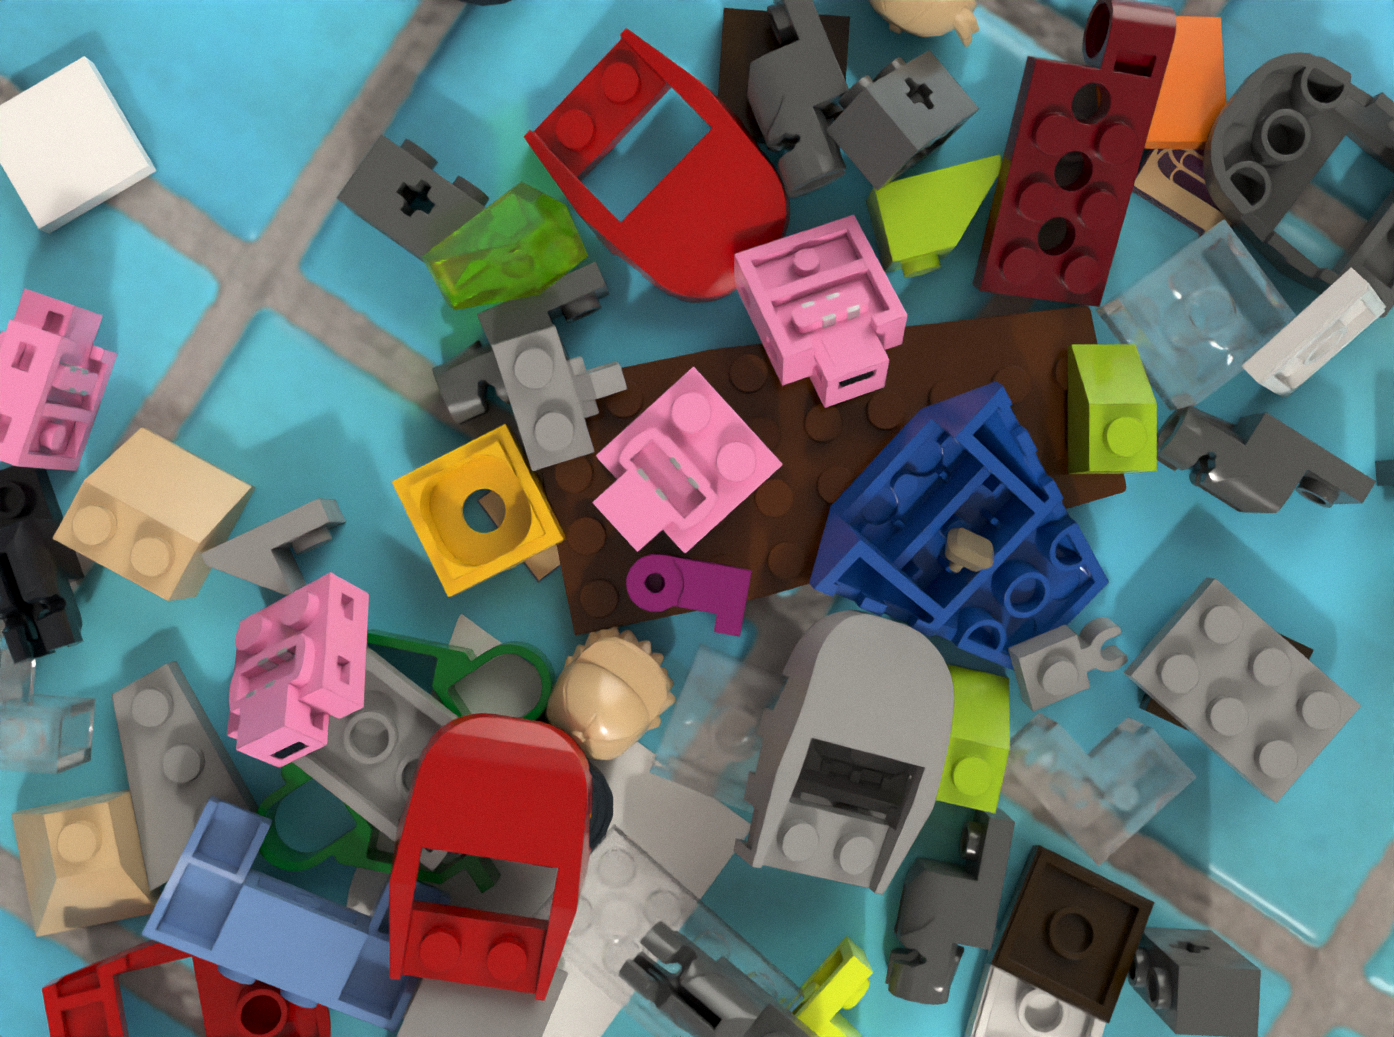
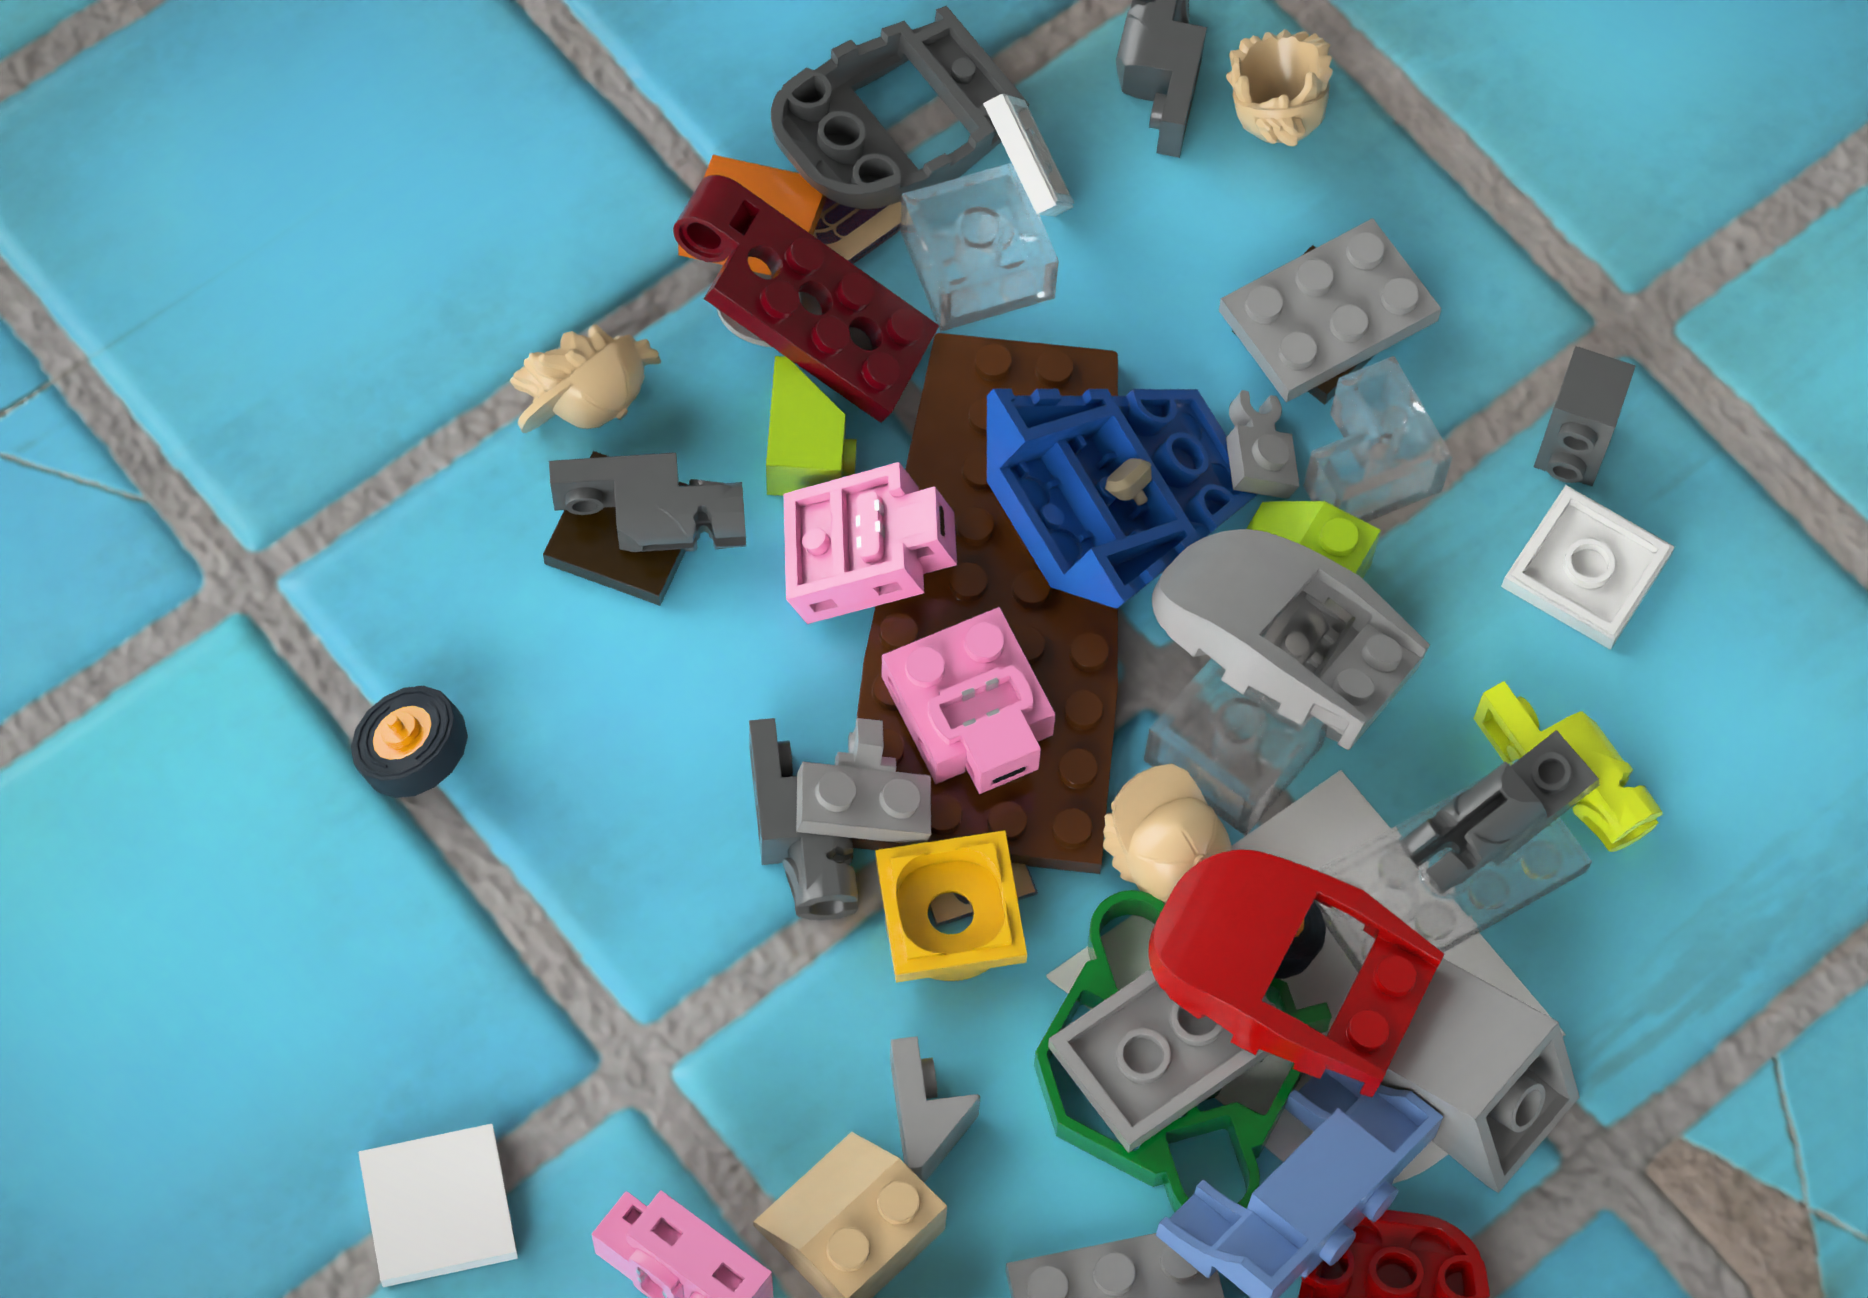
camera: 75 degrees left, 25 degrees down
bright pink piece [227,572,369,768] -> none
dark grey brick [337,134,497,284] -> none
clear neon green slope [421,181,588,310] -> none
red slope [523,28,790,303] -> none
magenta leg [626,554,752,637] -> none
dark grey brick [826,50,979,191] -> none
dark grey plate [885,808,1015,1005] -> none
dark brown tile [985,845,1155,1023] -> none
lime slope [1068,344,1157,474] -> none
dark grey plate [1157,403,1376,513] -> none

